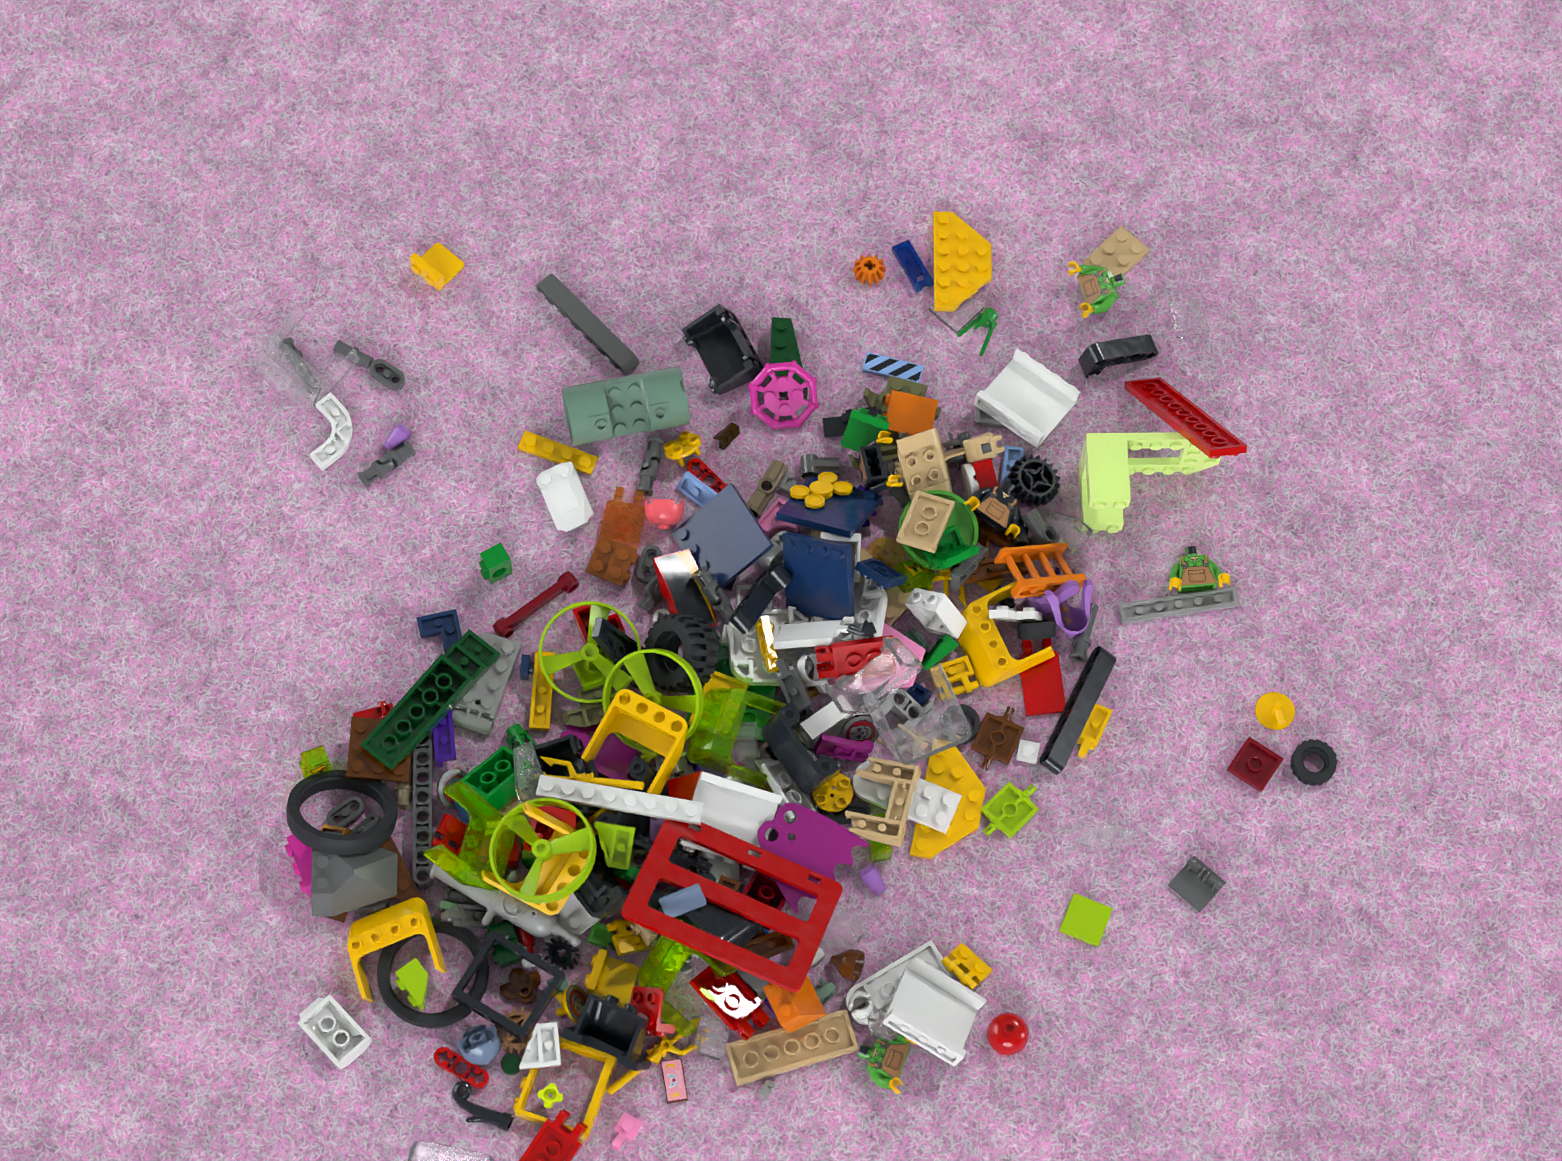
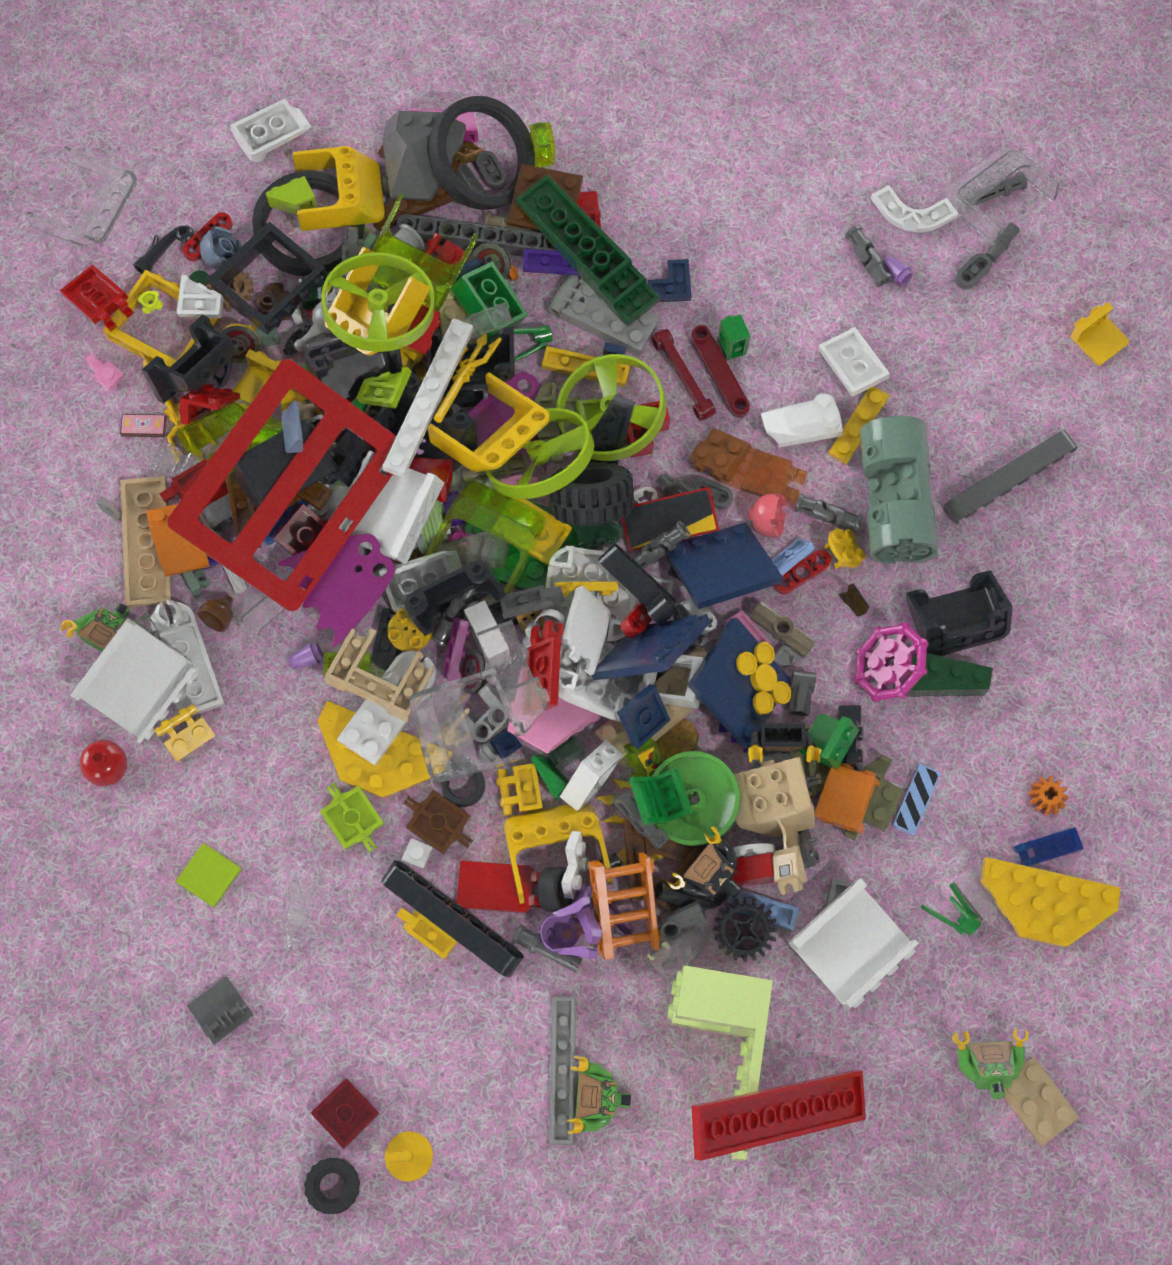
camera: 100 degrees right, 5 degrees up
black plate [846,619,877,639] -> none
tan plate [896,490,955,553] -> none
black beam [1078,334,1159,378] -> none
none -> red beam [620,602,652,639]
none -> dark red piece [691,325,750,418]
none -> white plate [818,327,890,397]

